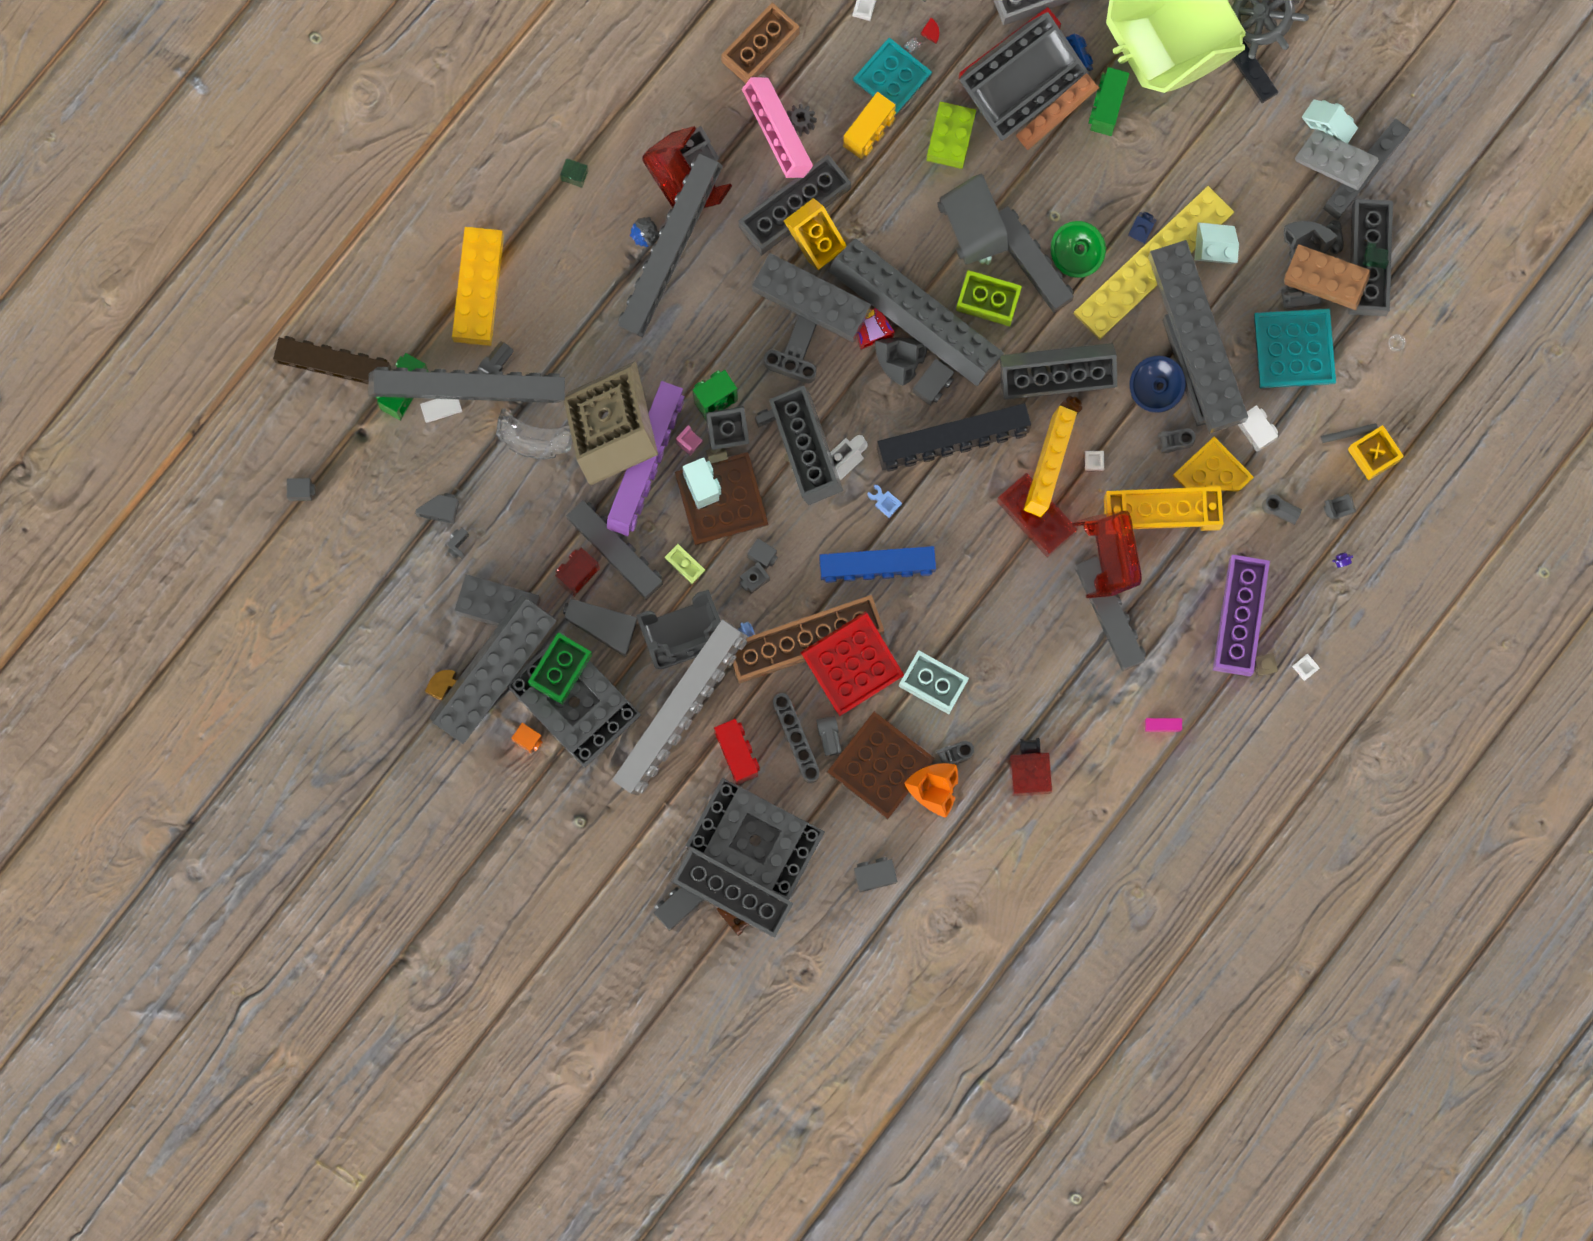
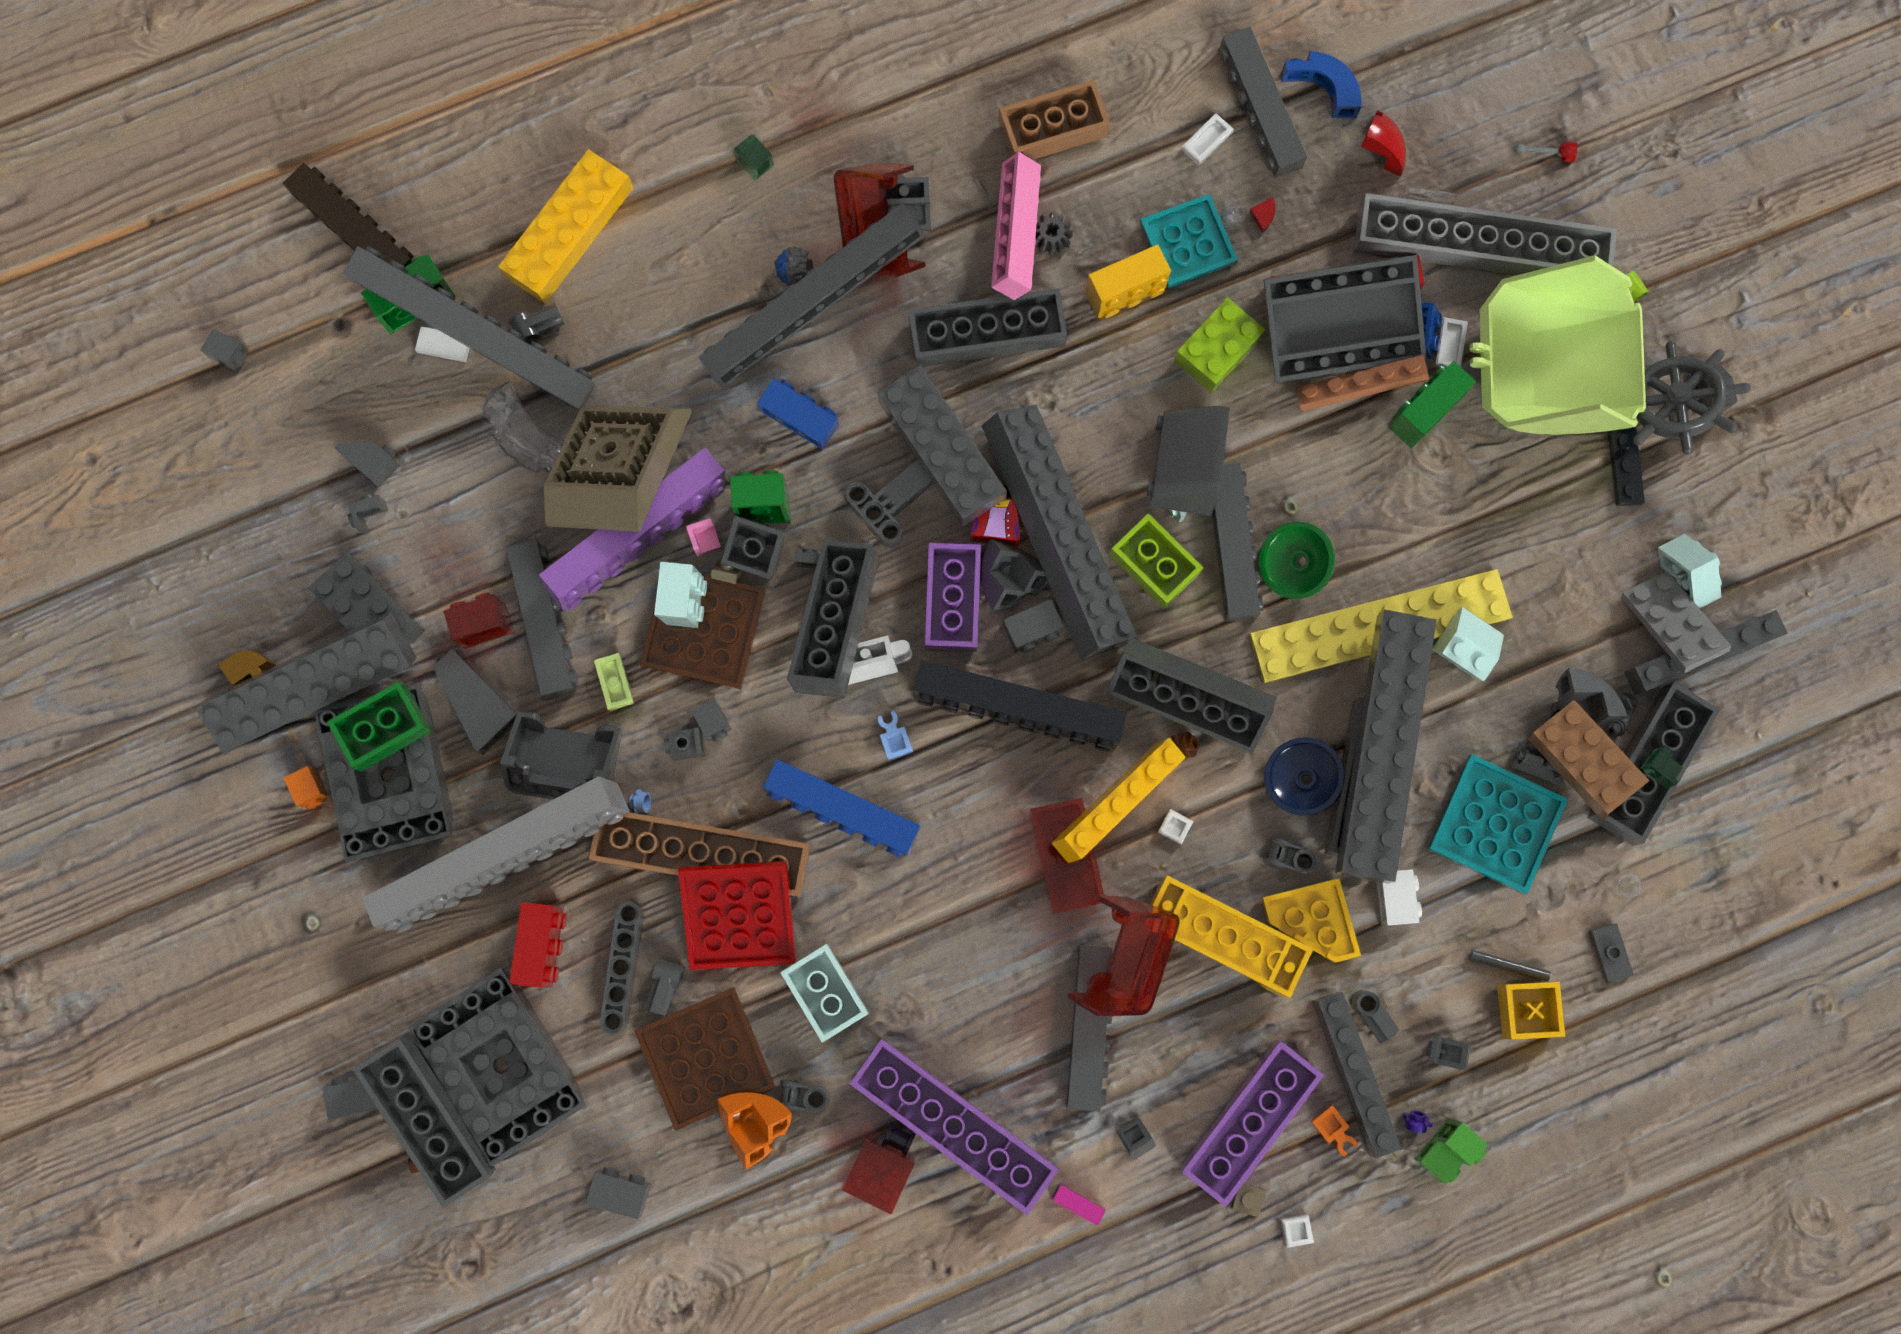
camera: 30 degrees right, 0 degrees up
yellow brick [784,198,847,270] -> none
dark blue bracket [1128,212,1157,244] -> none
none -> blue brick [757,378,839,450]
none -> medium lavender brick [850,1038,1059,1216]
none -> medium lavender brick [925,543,981,652]
none -> dark grey slope [1116,1118,1156,1160]
none -> orange plate [1310,1105,1358,1156]
none -> dark grey brick [1312,992,1402,1158]
none -> bright green brick [1414,1118,1488,1184]
none -> white tile [1434,317,1468,368]
none -> dark grey plate [1589,923,1634,982]

